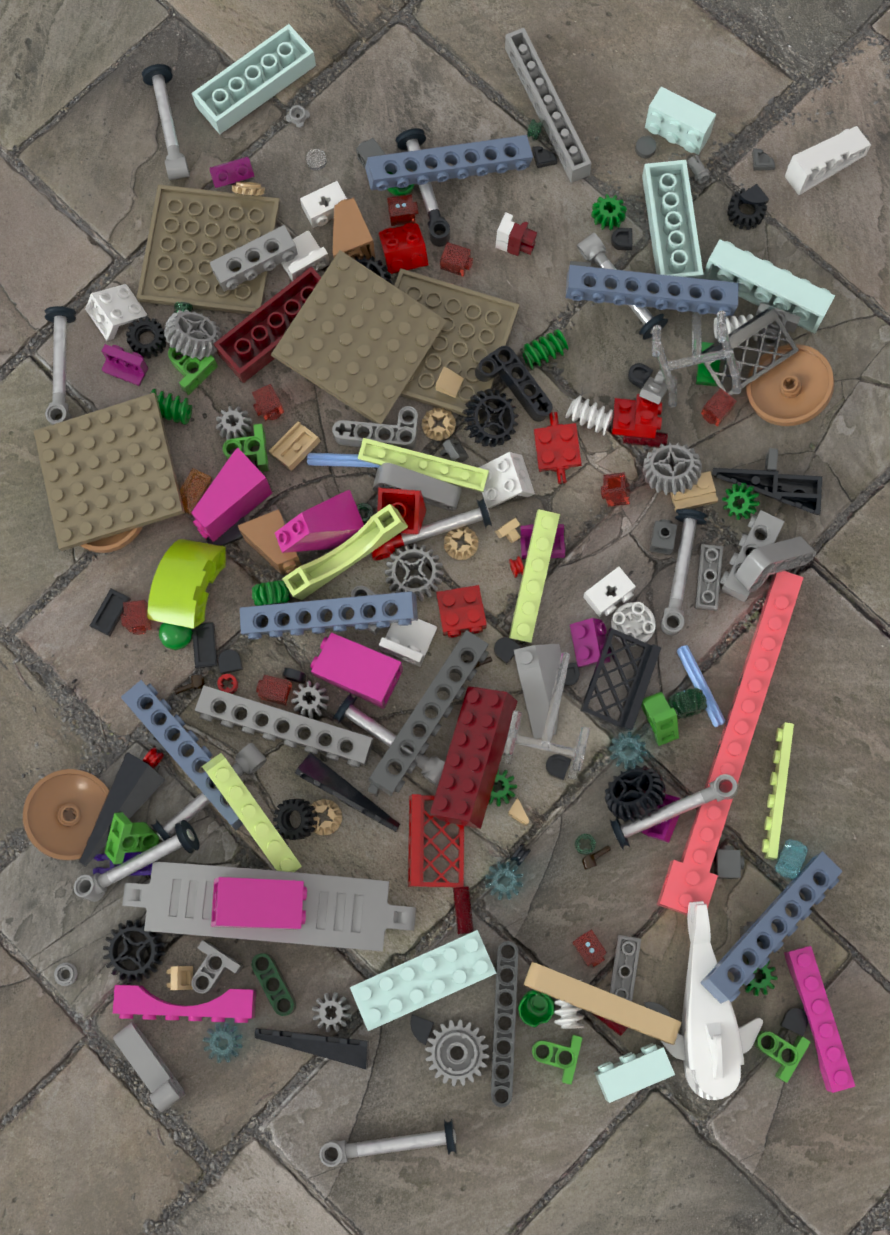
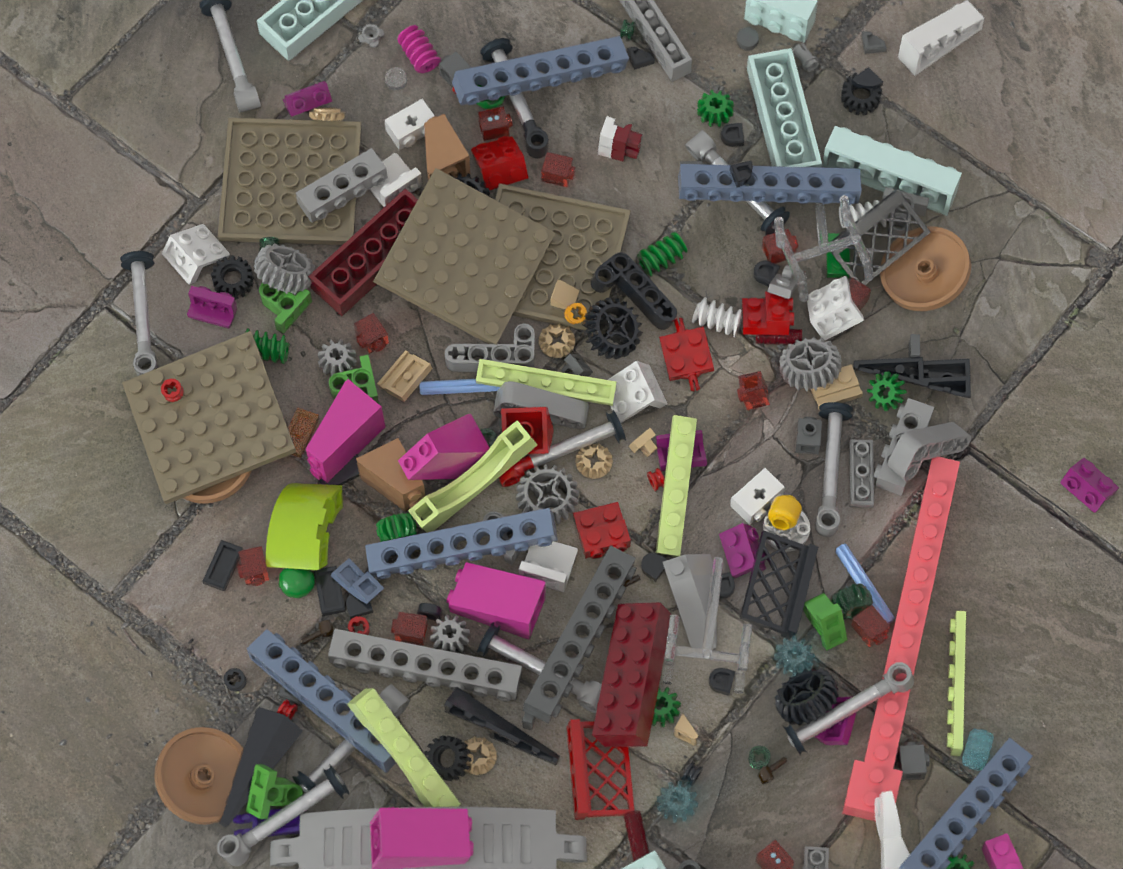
camera: 10 degrees left, 10 degrees down
none -> red bush [161,378,184,402]
none -> black bush [224,668,246,692]
none -> sand blue slope [331,558,384,604]
none -> dark pink piece [397,25,441,73]
none -> light orange bush [564,303,587,324]
none -> black tile [729,160,753,188]
none -> clear red brick [762,229,798,264]
none -> yellow head [768,495,802,530]
none -> white bracket [806,276,864,340]
none -> clear red brick [851,605,890,647]

